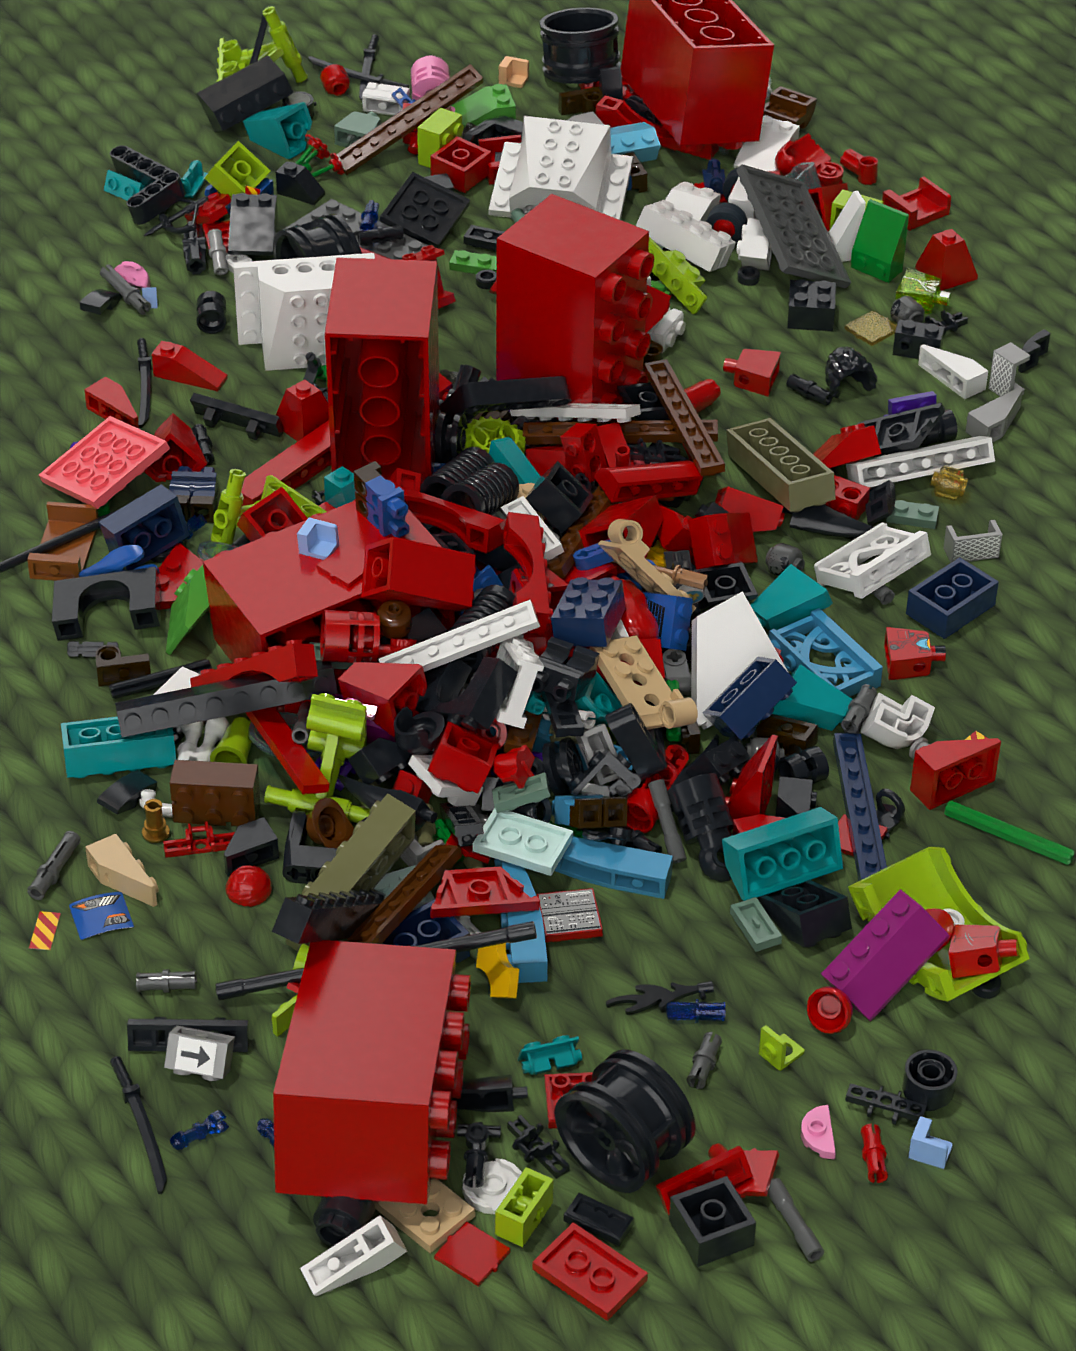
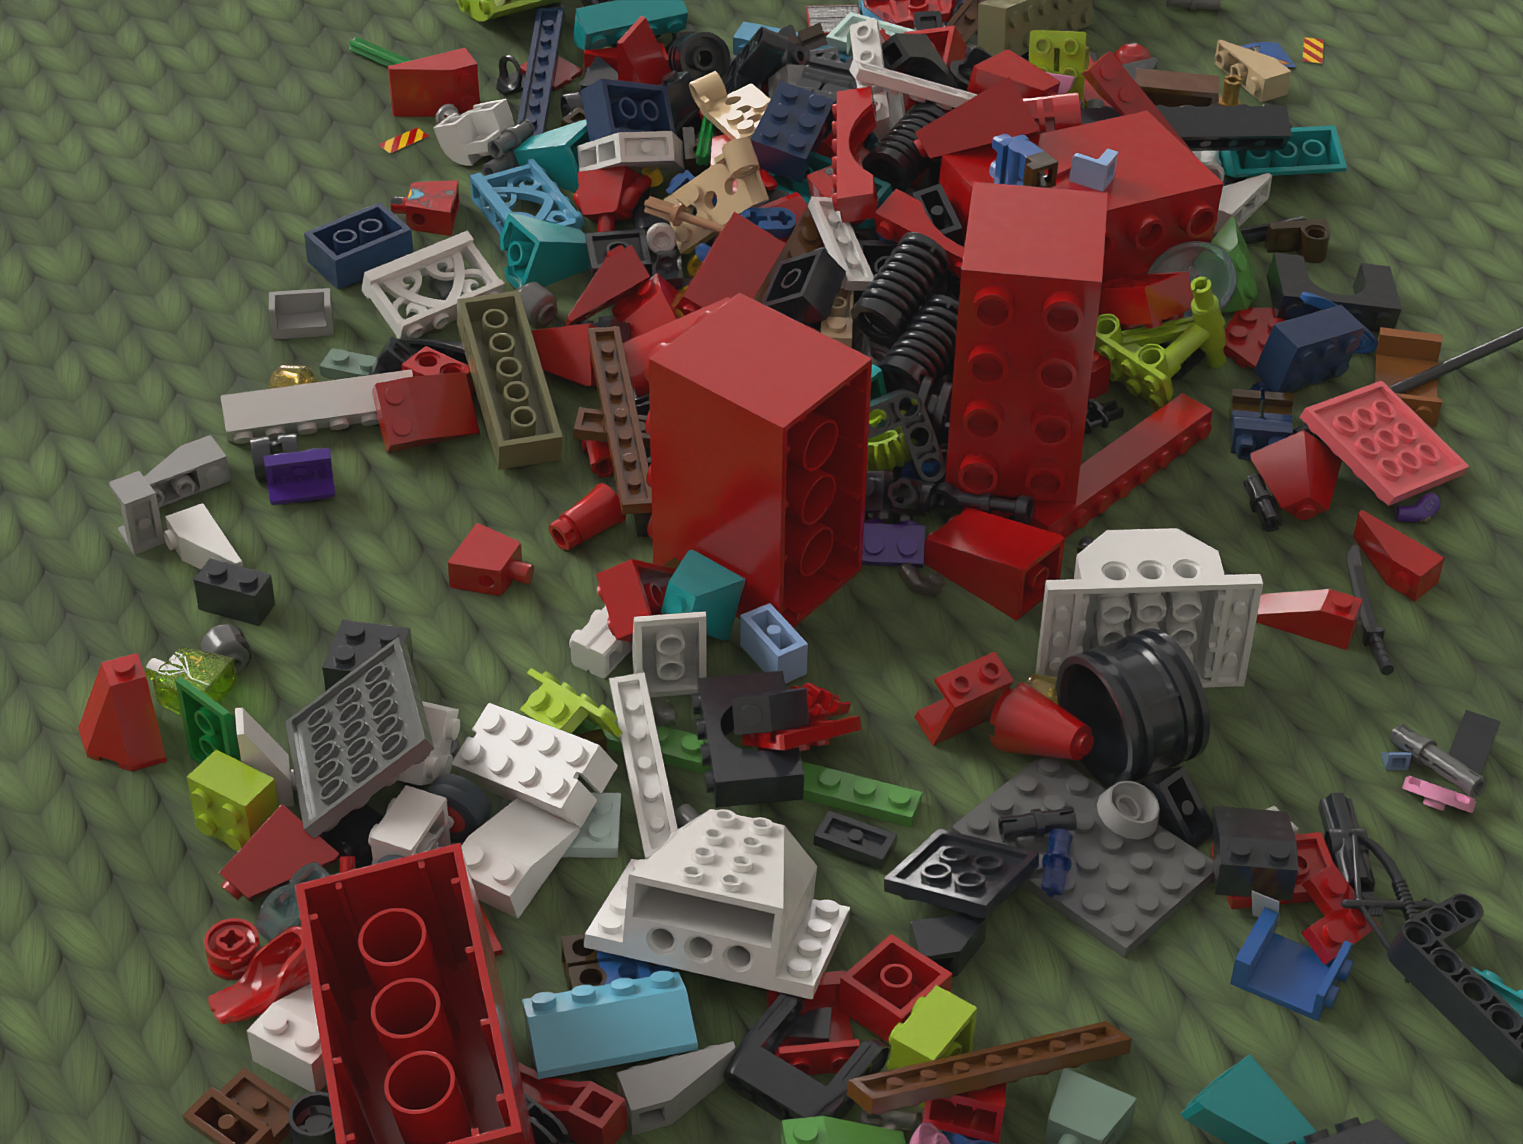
camera: 175 degrees left, 0 degrees up
dark grey pin [27,831,81,900] -> none
black axle [67,641,119,657] -> none
teal hinge [181,160,208,198] -> none
black hinge [190,393,284,440] -> none
black wheel [196,291,226,334] -> none
lime brick [205,141,271,200] -> none
light grey pin [208,229,228,275] -> none
red slope [275,380,329,442] -> none
black slope [276,161,325,205] -> none
plant [295,134,344,178] -> none
black tile [476,270,497,289] -> none
black pin [786,373,833,406] -> none
black hair [825,346,878,399] -> none
red piece [840,149,878,185] -> none
clear yellow piece [845,310,897,346] -> none
black wing [858,403,945,457] -> none
red panel [882,177,951,231] -> none
black piece [925,310,968,335] -> none
black slope [1018,329,1051,373] -> none

